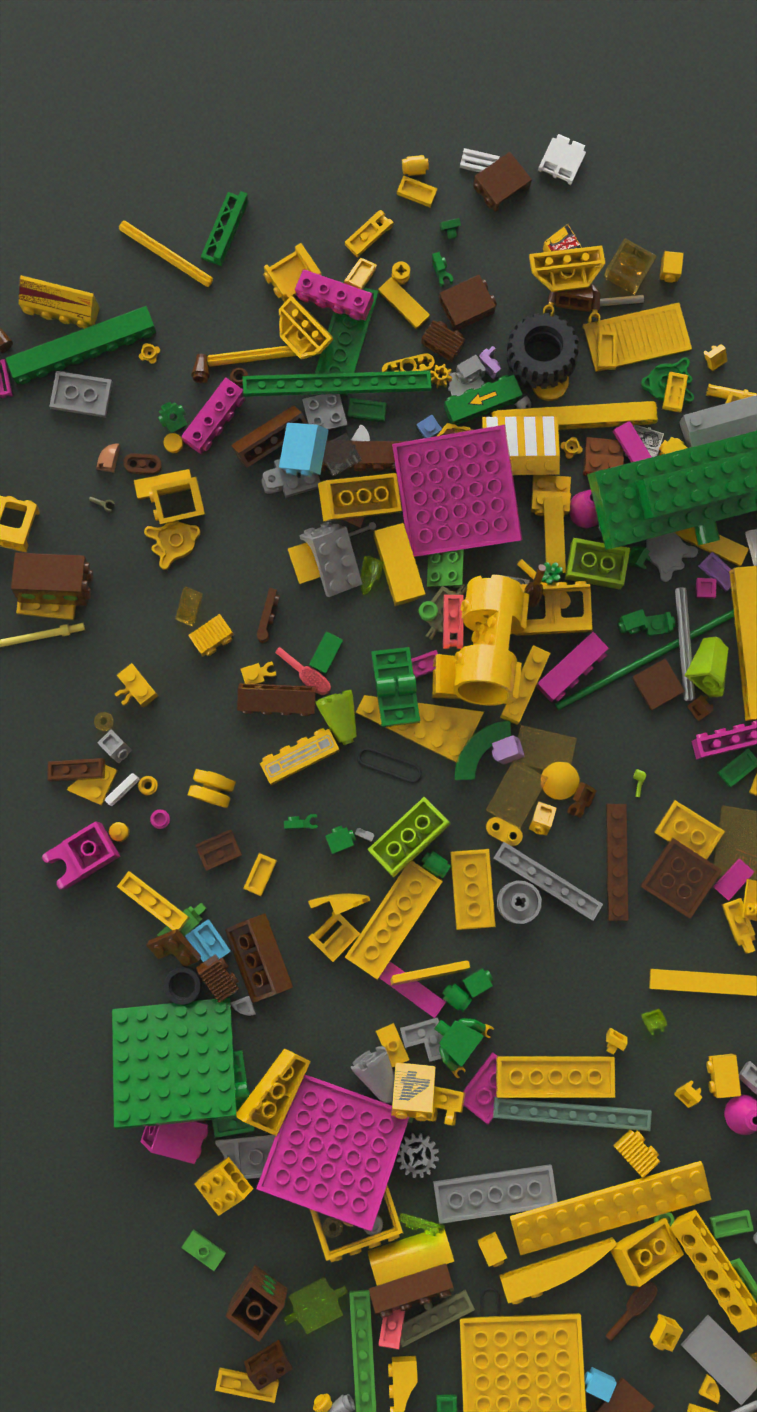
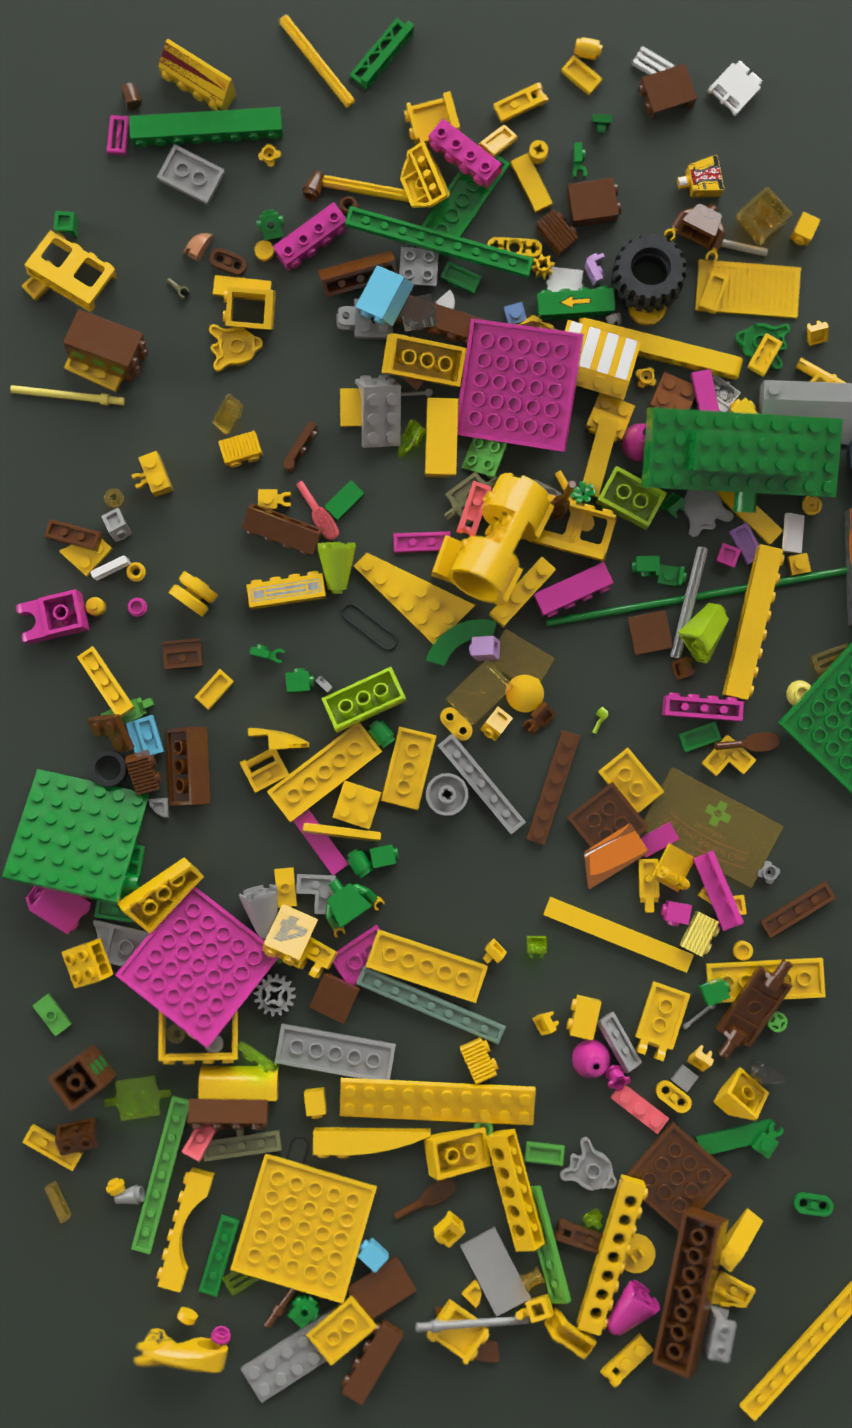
camera: 25 degrees right, 5 degrees up
green plate [371,647,420,727] -> none
bright green tile [419,601,438,621] -> none
light grey brick [455,355,486,384] -> none
yellow wedge [529,246,605,292] -> none
none -> reddish brown tile [309,972,360,1024]
none -> yellow brick [333,781,382,829]
none -> orange sticker [584,823,649,889]

